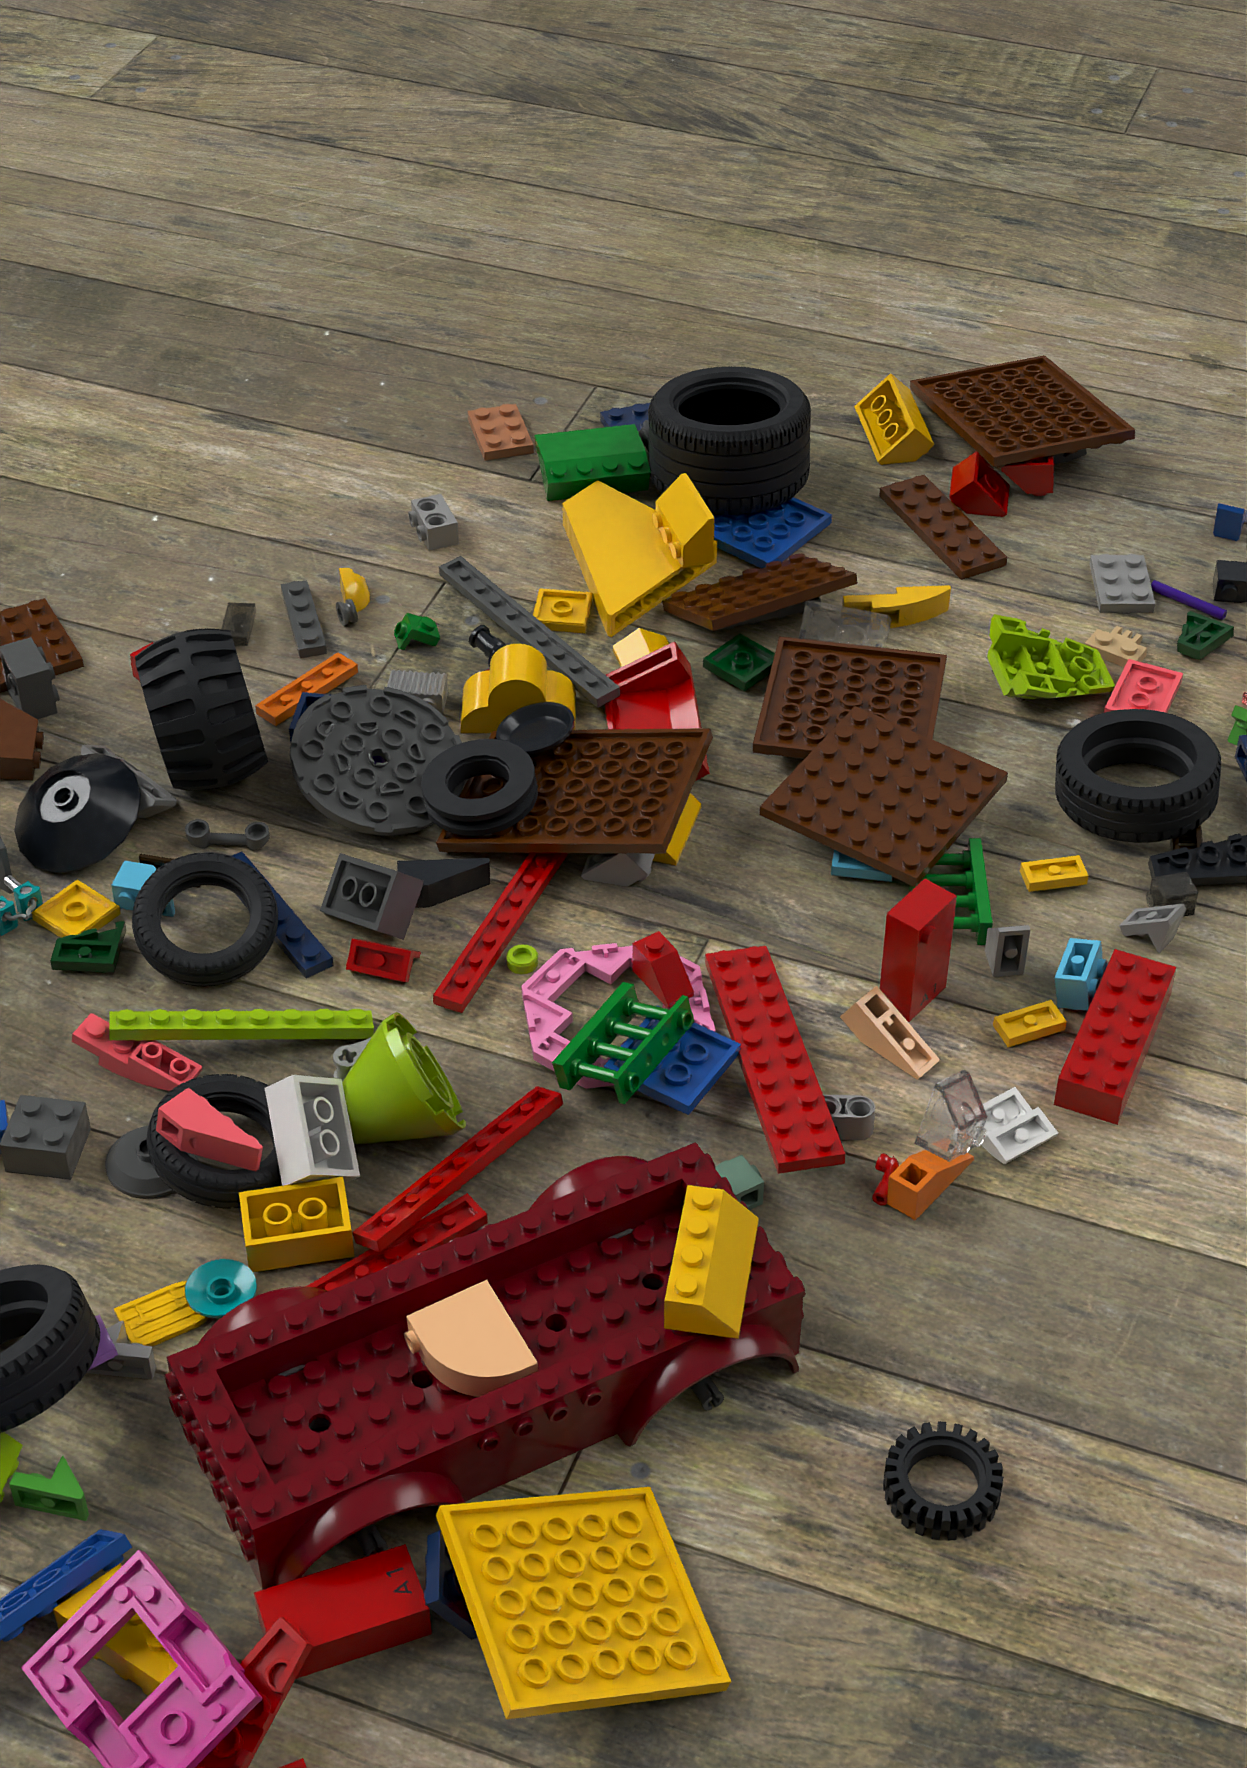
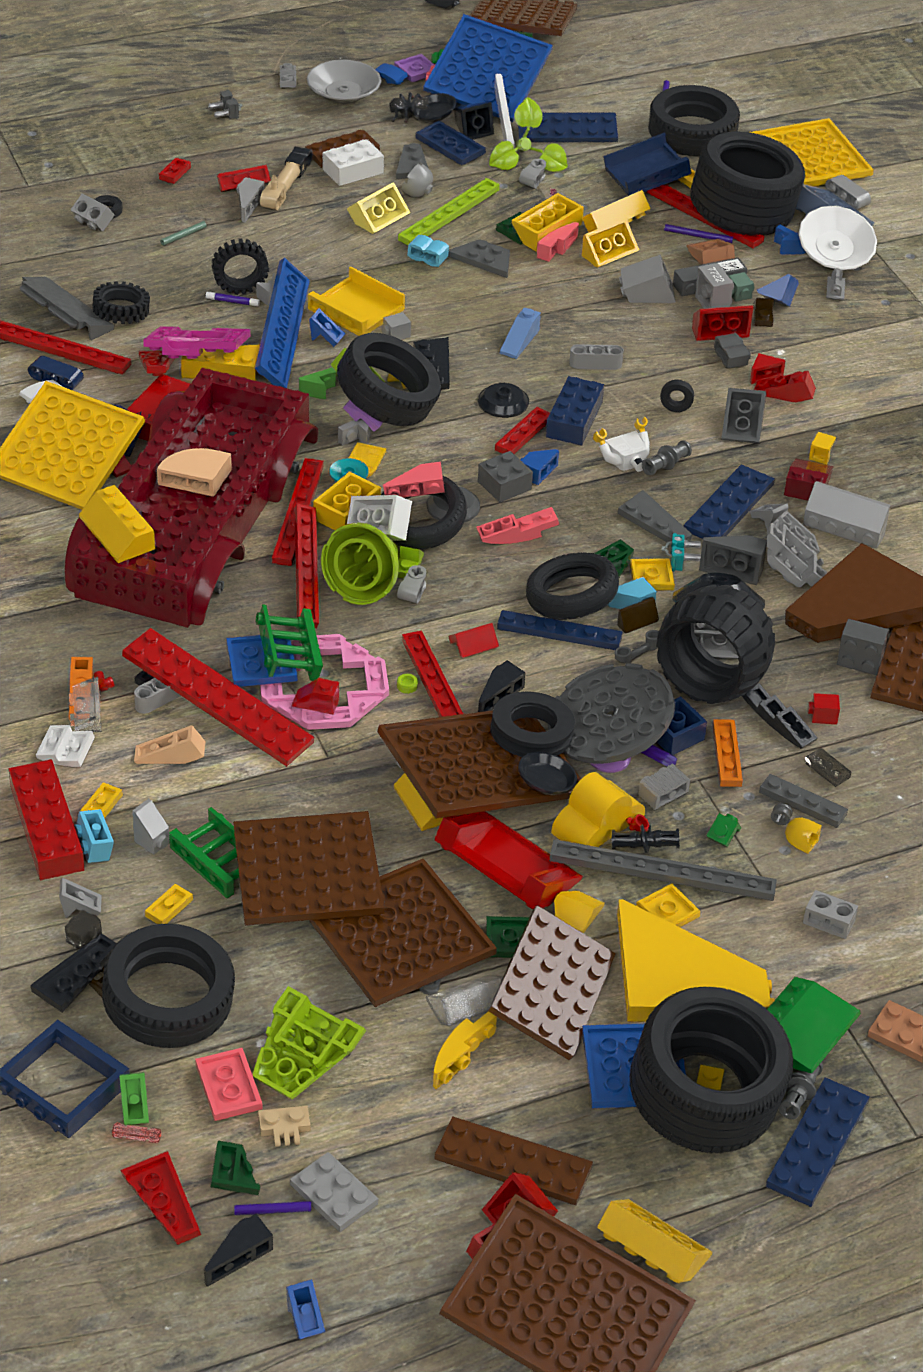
camera: 135 degrees right, 0 degrees up
lime plate [109,1009,374,1040] -> none
dark grey slope [320,853,424,940] -> none
yellow slope [652,473,715,568] -> none
sand green brick [715,1155,764,1210] -> none
red brick [880,879,957,1022] -> none

